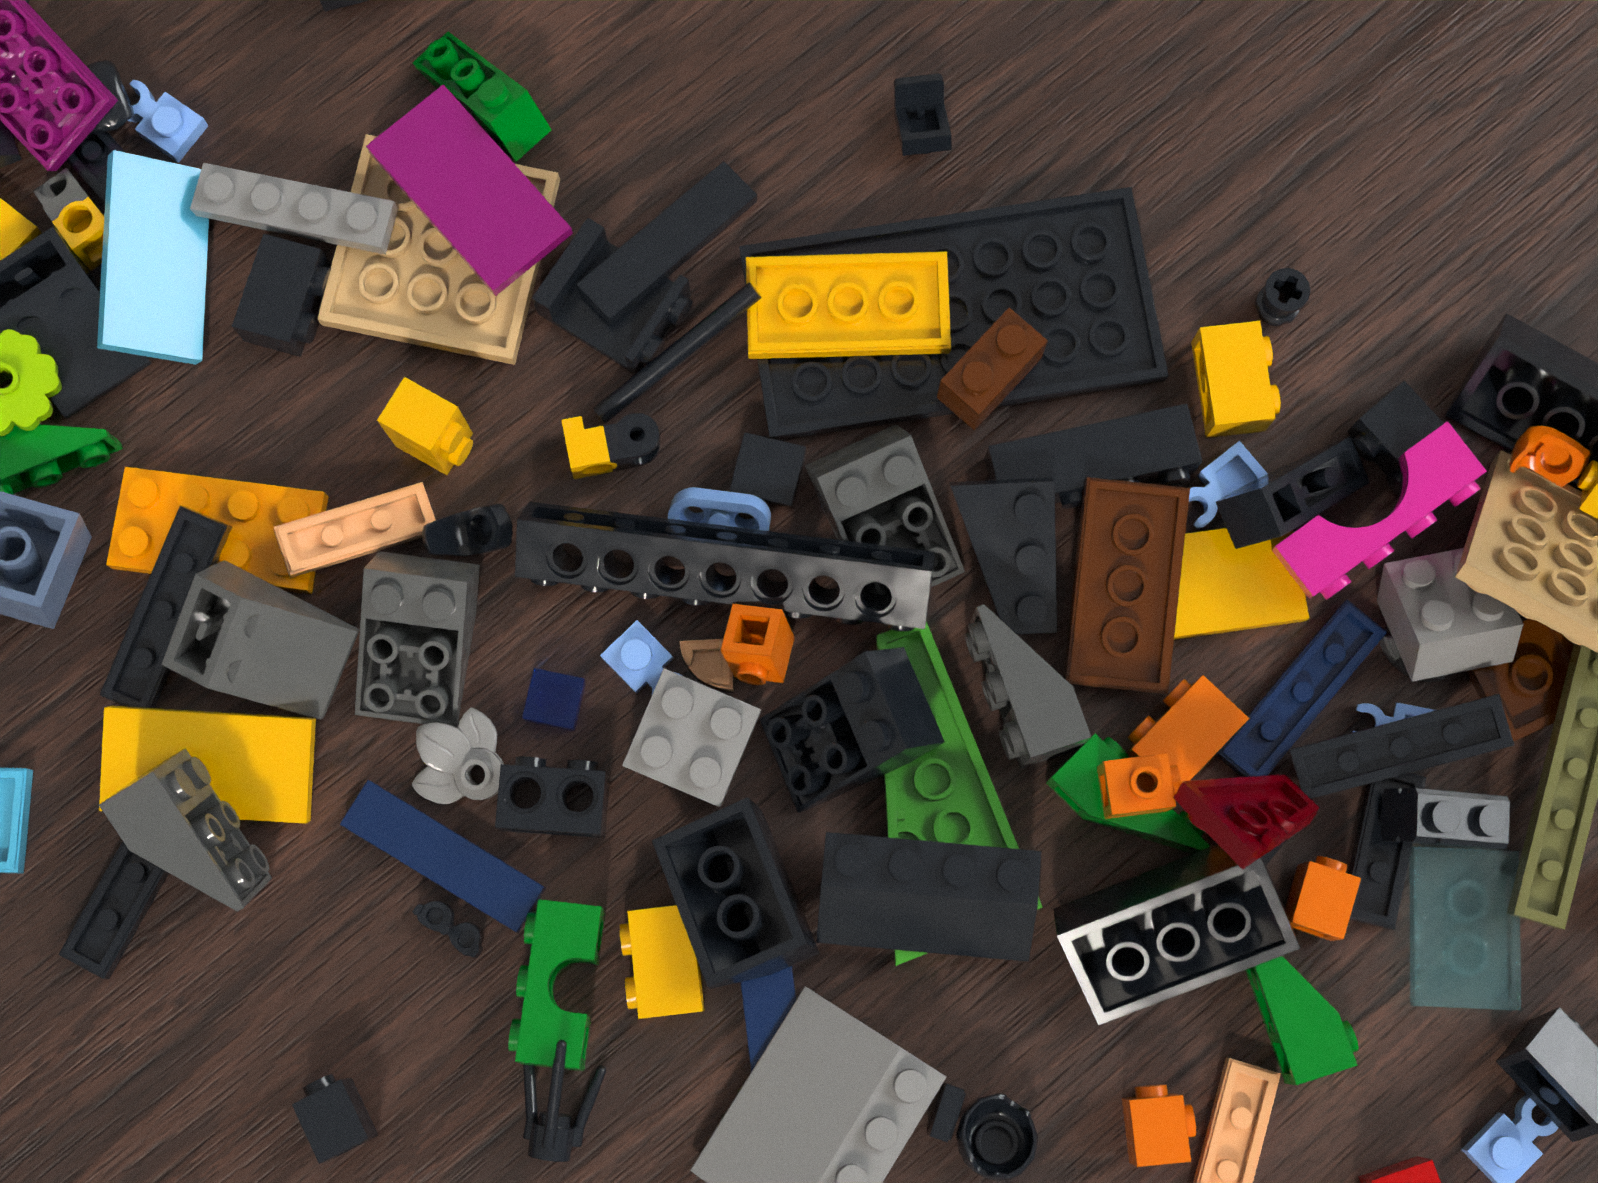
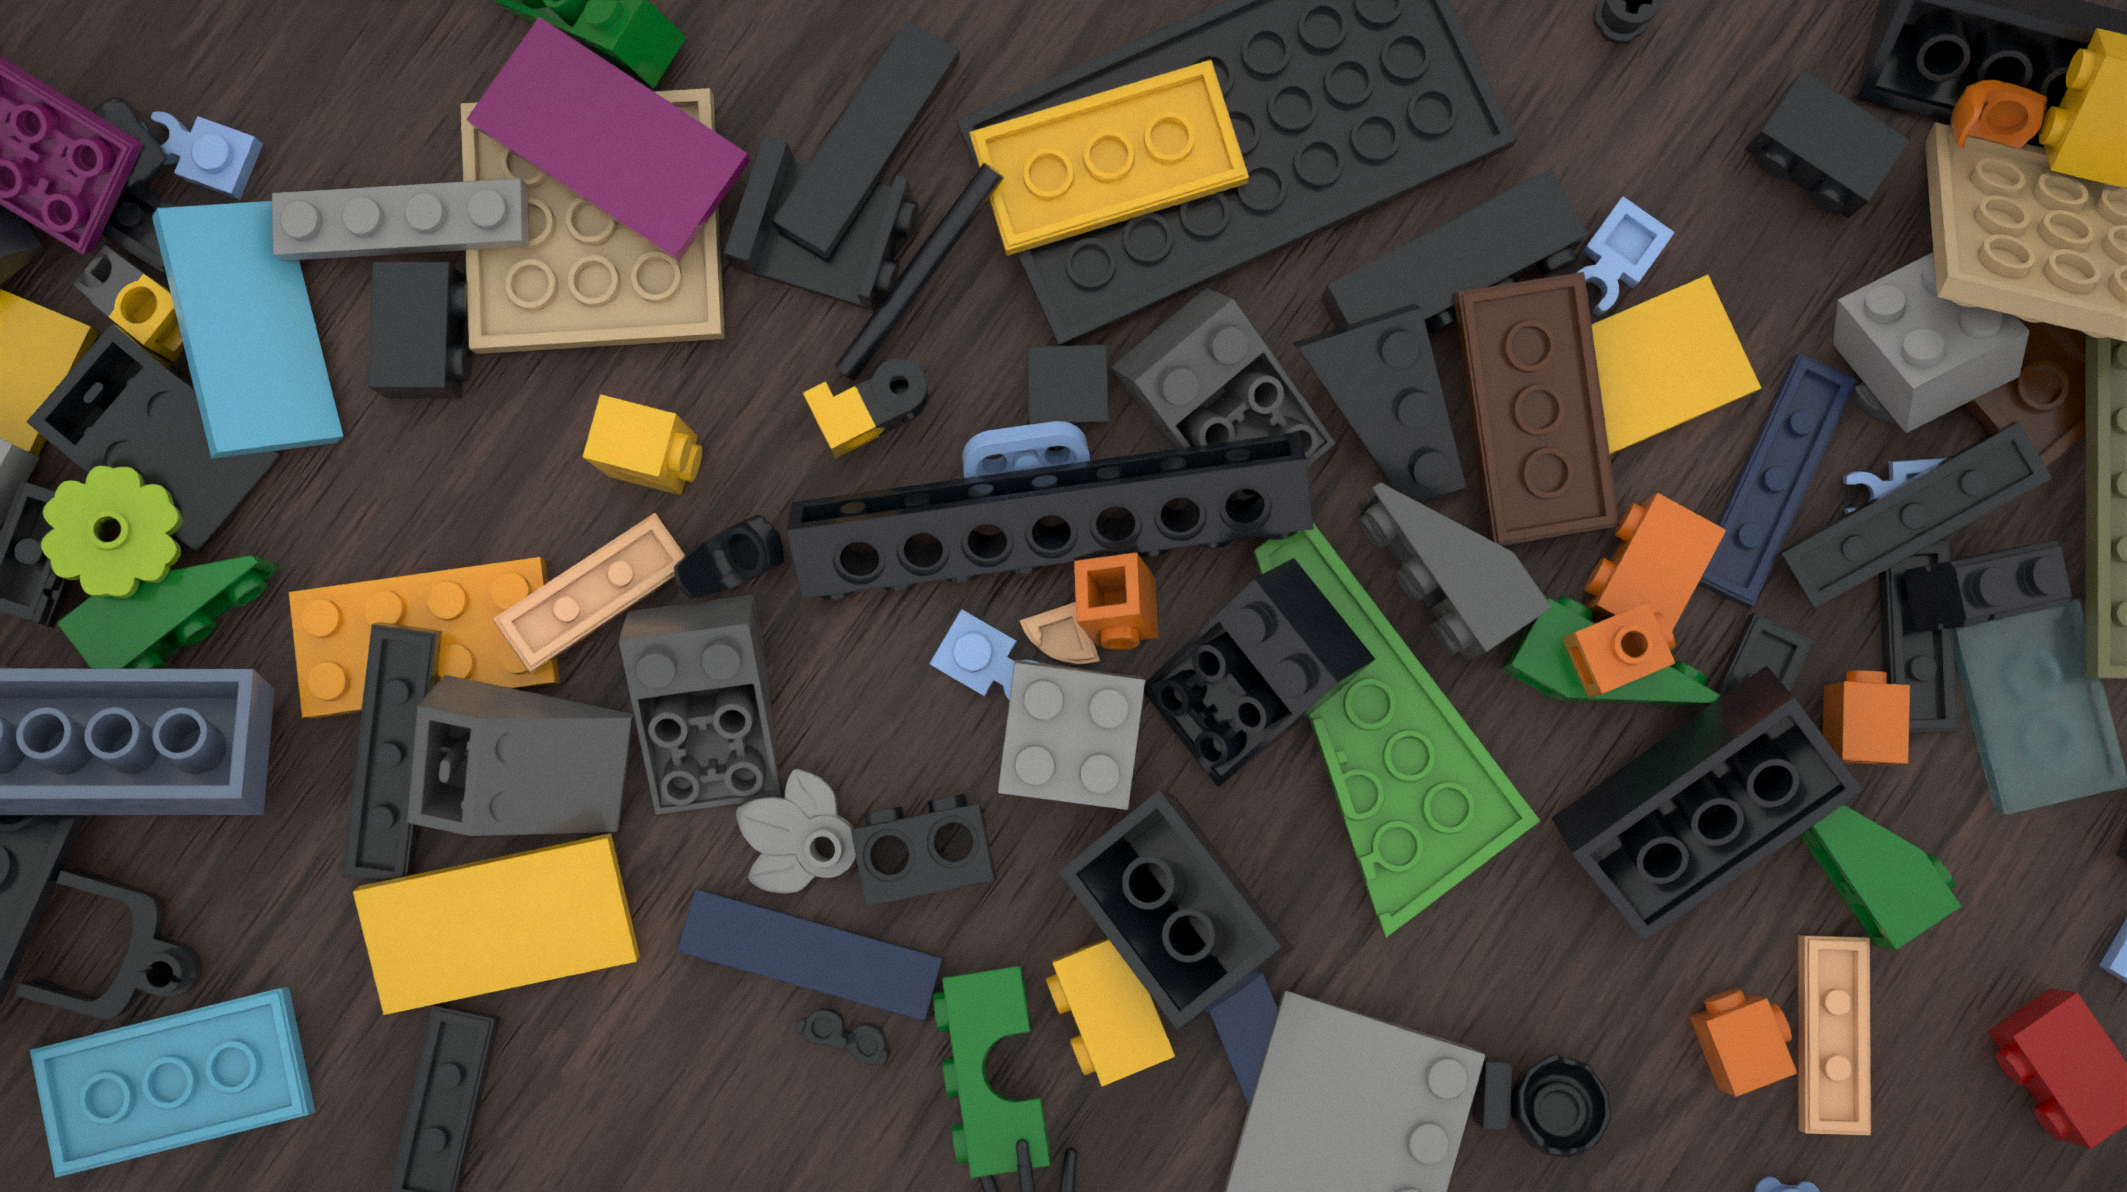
camera: 10 degrees left, 5 degrees up
dark grey slope [99,748,272,912] -> none
clear blue plate [522,668,586,732] -> none
black slope [816,832,1041,962] -> none
reddish brown brick [937,307,1048,431] -> none
dark red wing [1173,774,1319,870] -> none
yellow brick [1191,321,1281,438] -> none
black slope [1216,436,1370,549] -> none
dark pink arch [1272,421,1487,600] -> none

